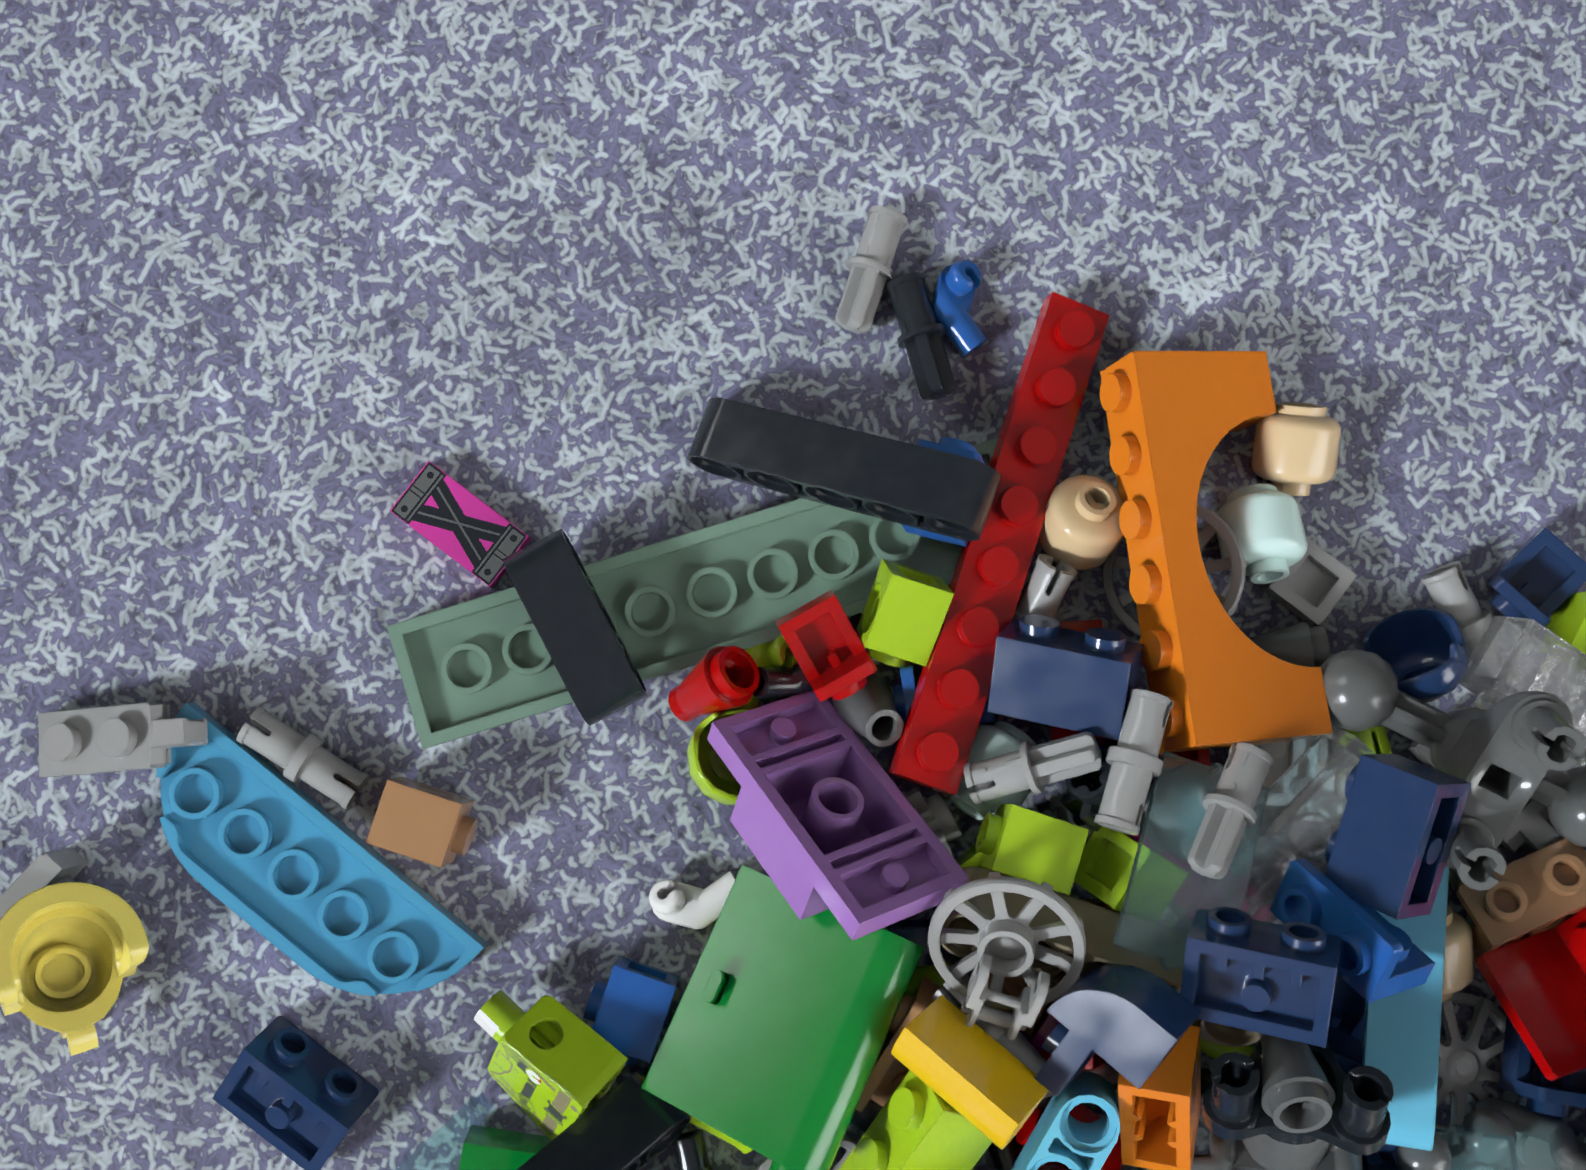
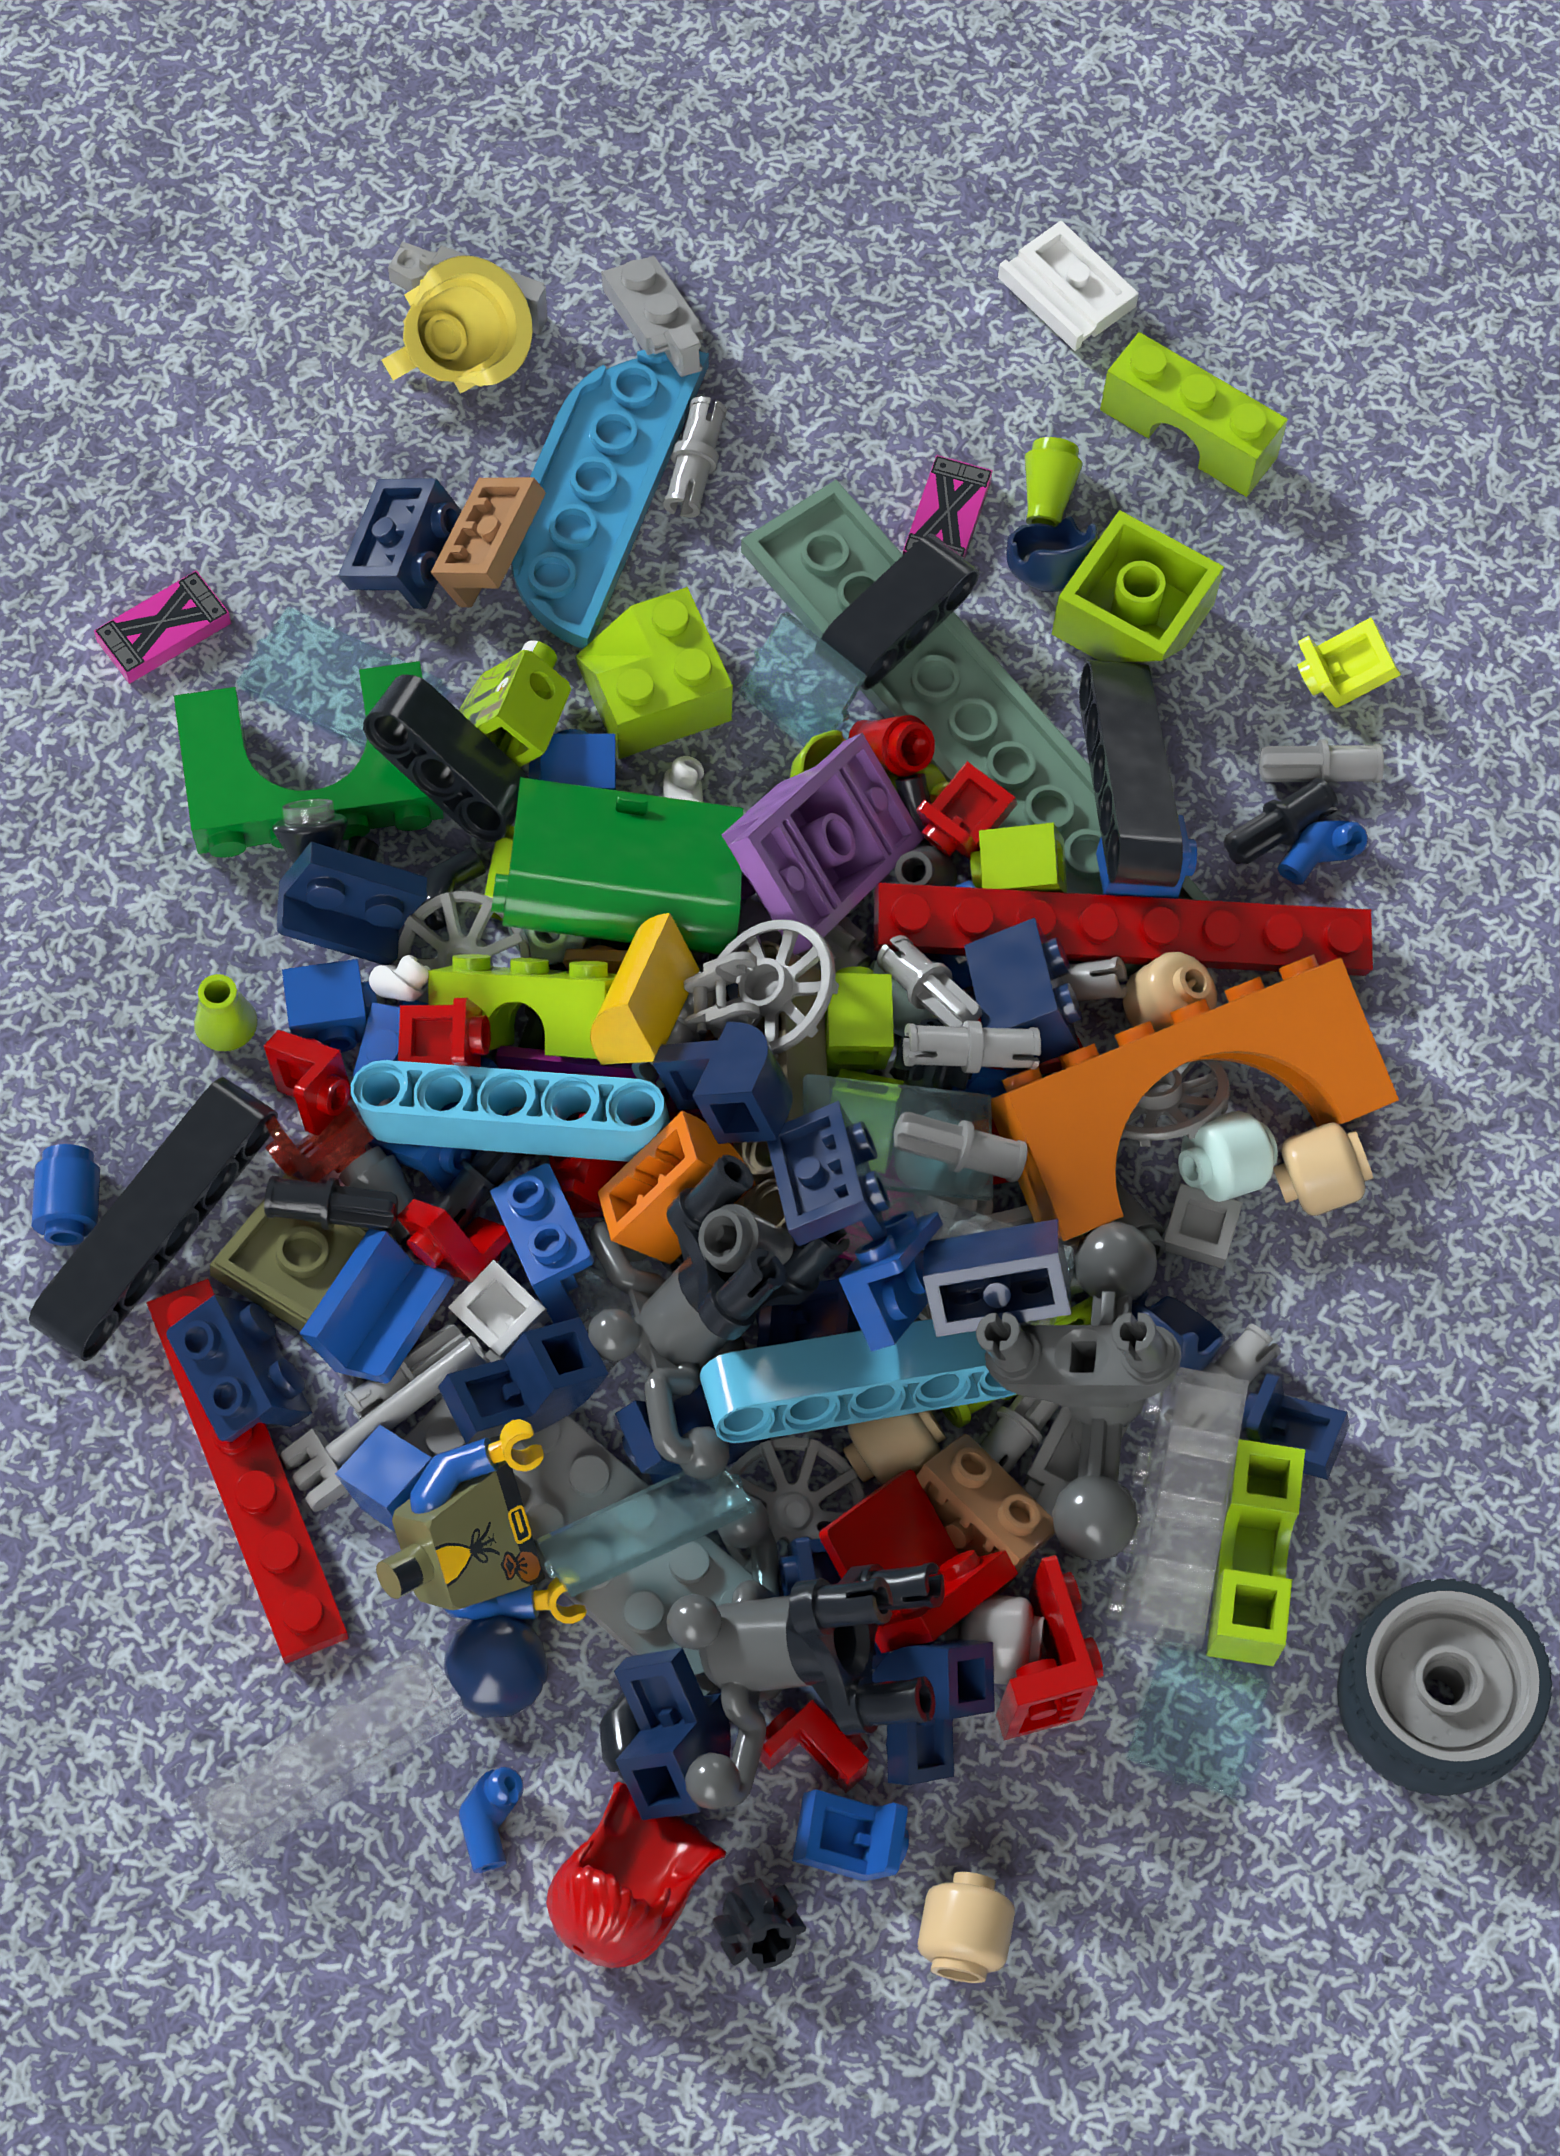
camera: 70 degrees right, 20 degrees down
medium nougat brick [366,776,478,868] -> none
none -> medium nougat bracket [431,477,546,608]
none -> lime slope [575,587,733,759]
none -> clear light blue piece [738,612,867,747]
none -> white plate [998,221,1139,351]
none -> dark blue hair [1006,517,1098,592]
none -> lime cone [1025,437,1083,527]
none -> lime slope [1051,510,1224,662]
none -> lime arch [1100,332,1288,497]
none -> neon yellow bracket [1297,617,1401,708]

